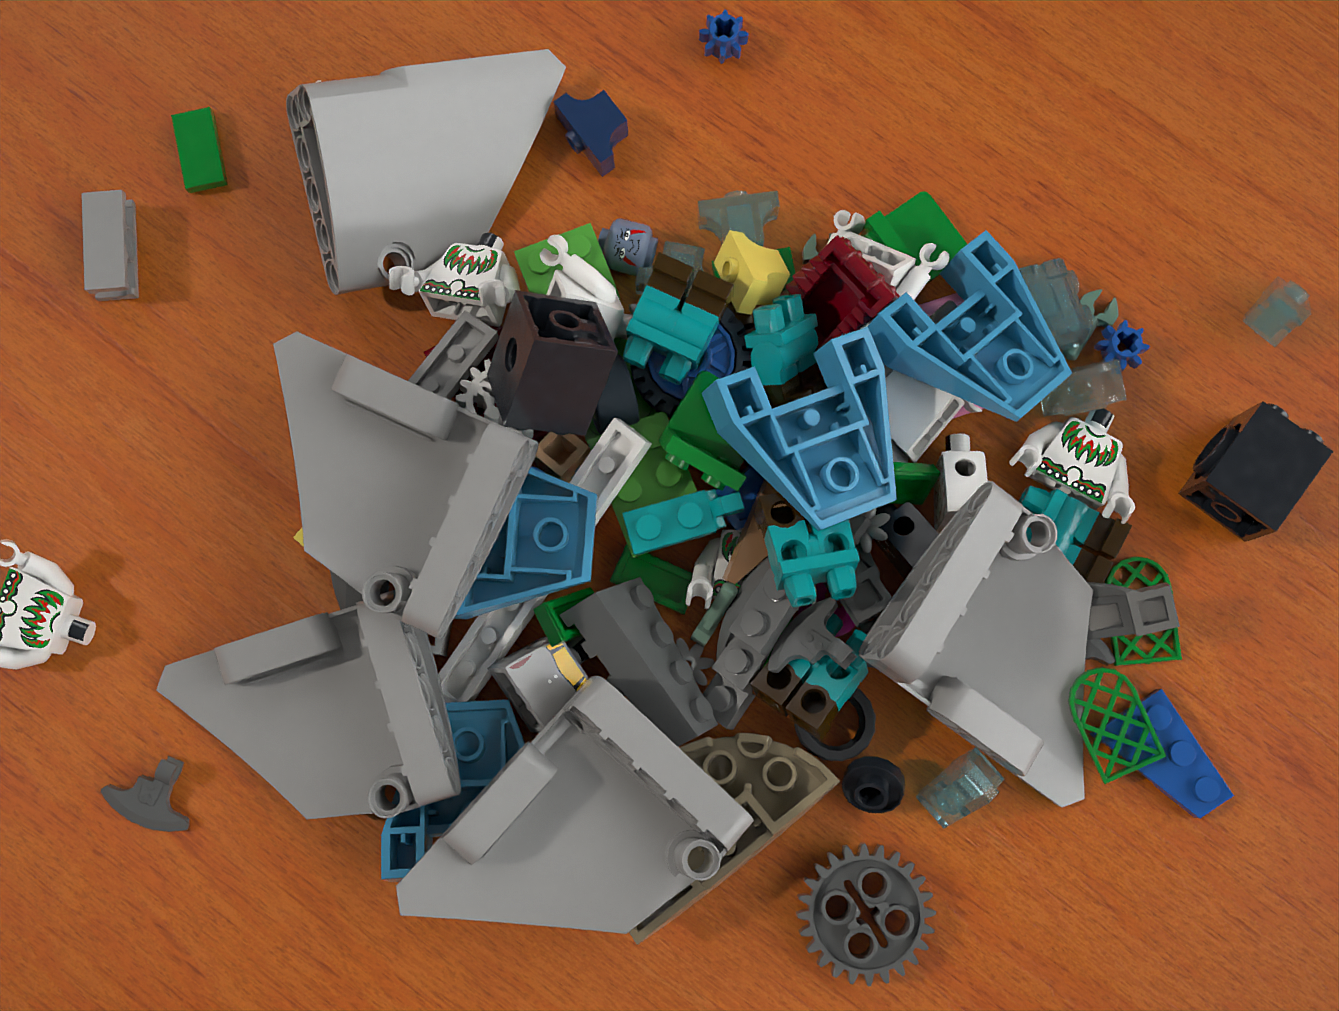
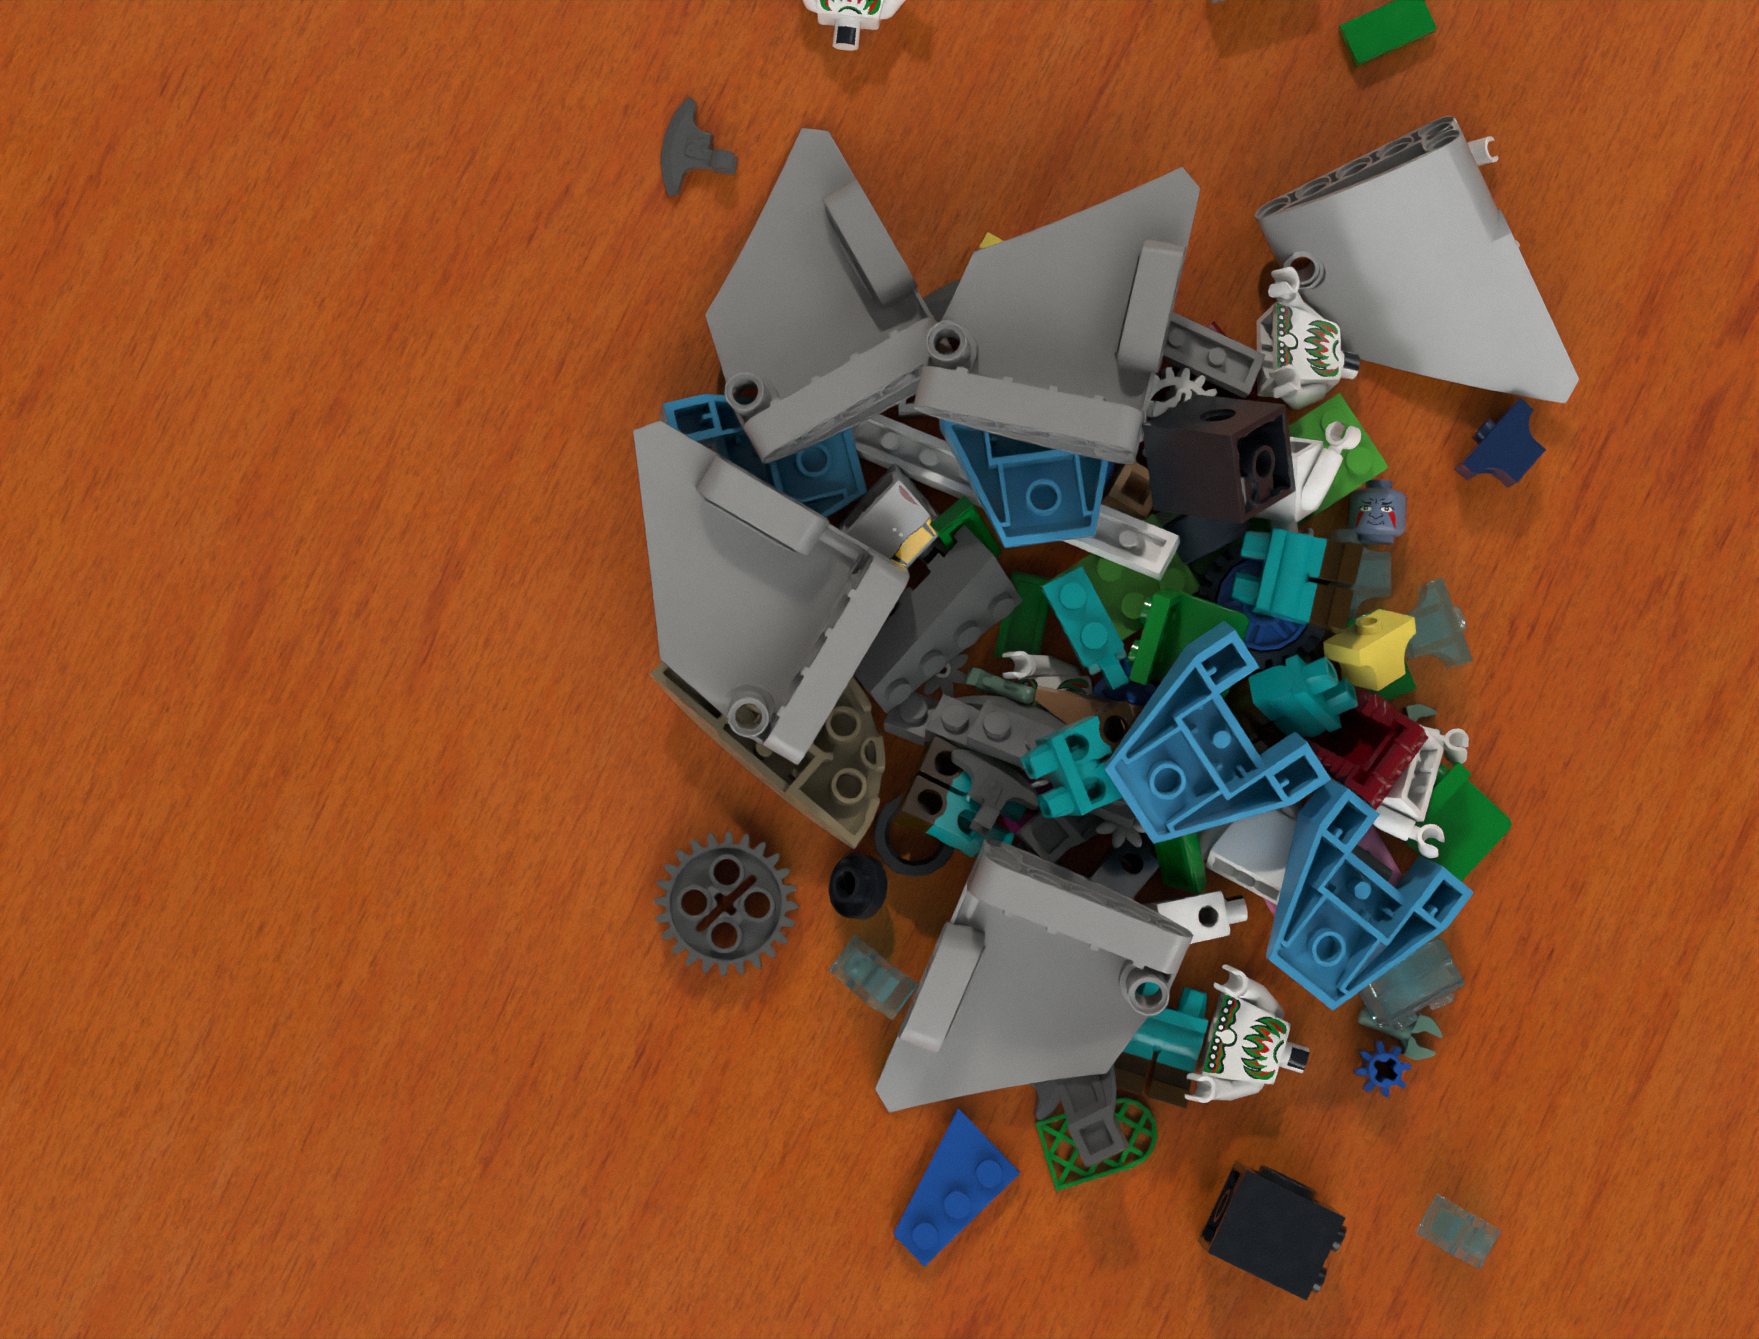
camera: 75 degrees right, 5 degrees up
blue gear [699,10,748,64] -> none
clear light blue brick [1041,358,1127,417] -> none
green window [1068,667,1166,784] -> none

